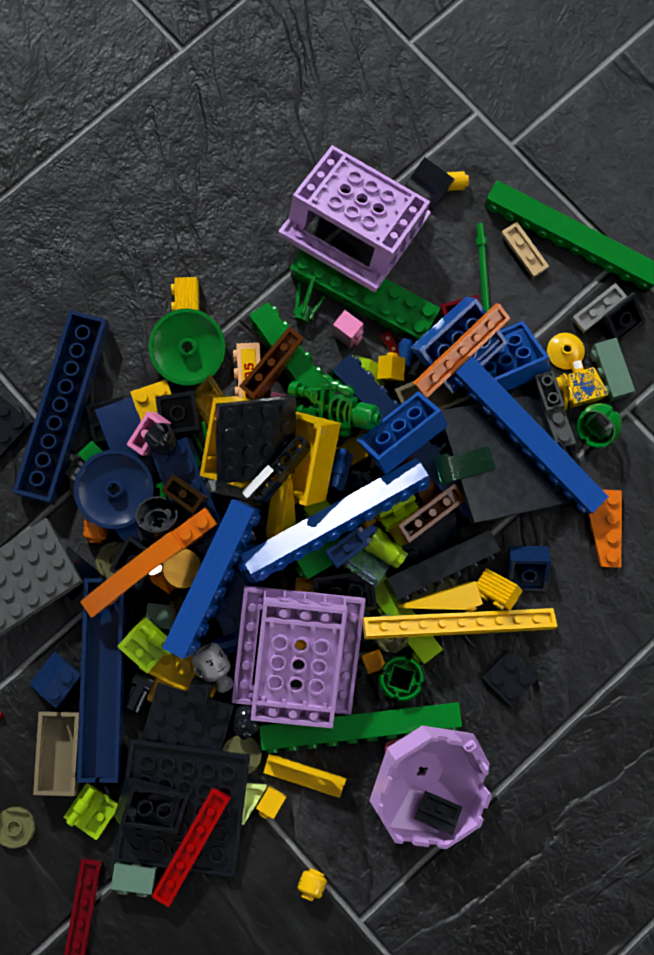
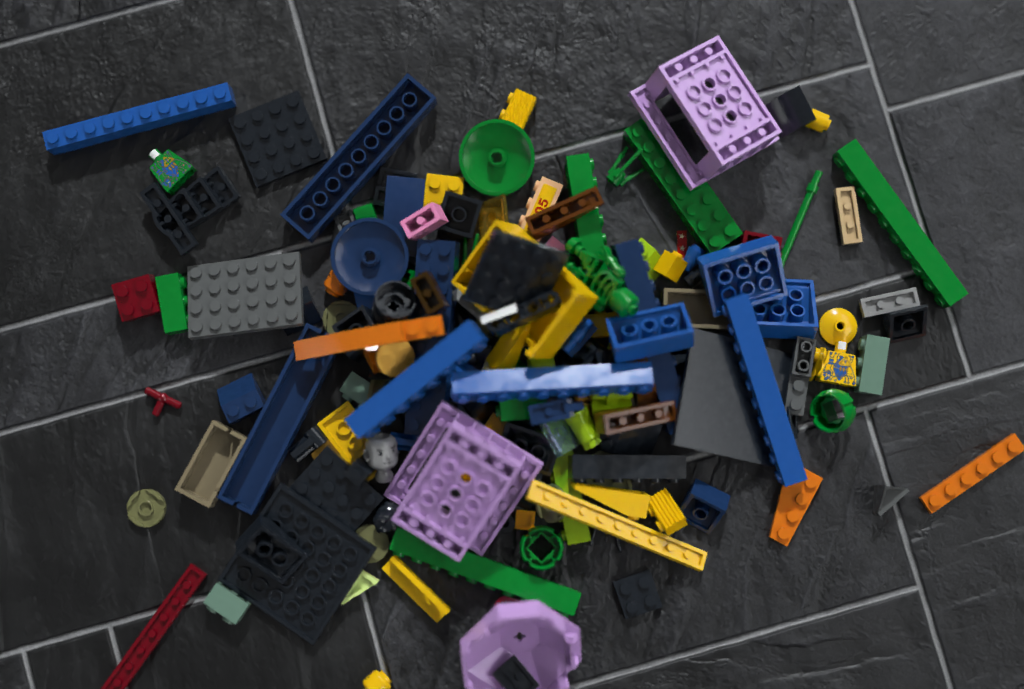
camera: 25 degrees right, 5 degrees up
lime plate [64,783,118,840] -> none
lime plate [117,616,171,673] -> none
black hair [145,423,177,456] -> none
red plate [151,787,231,907] -> none
yellow brick [256,785,286,820] -> none
bright pink brick [333,310,364,349] -> none
orange plate [413,303,511,398] -> none
clear green door [435,446,496,484] -> none

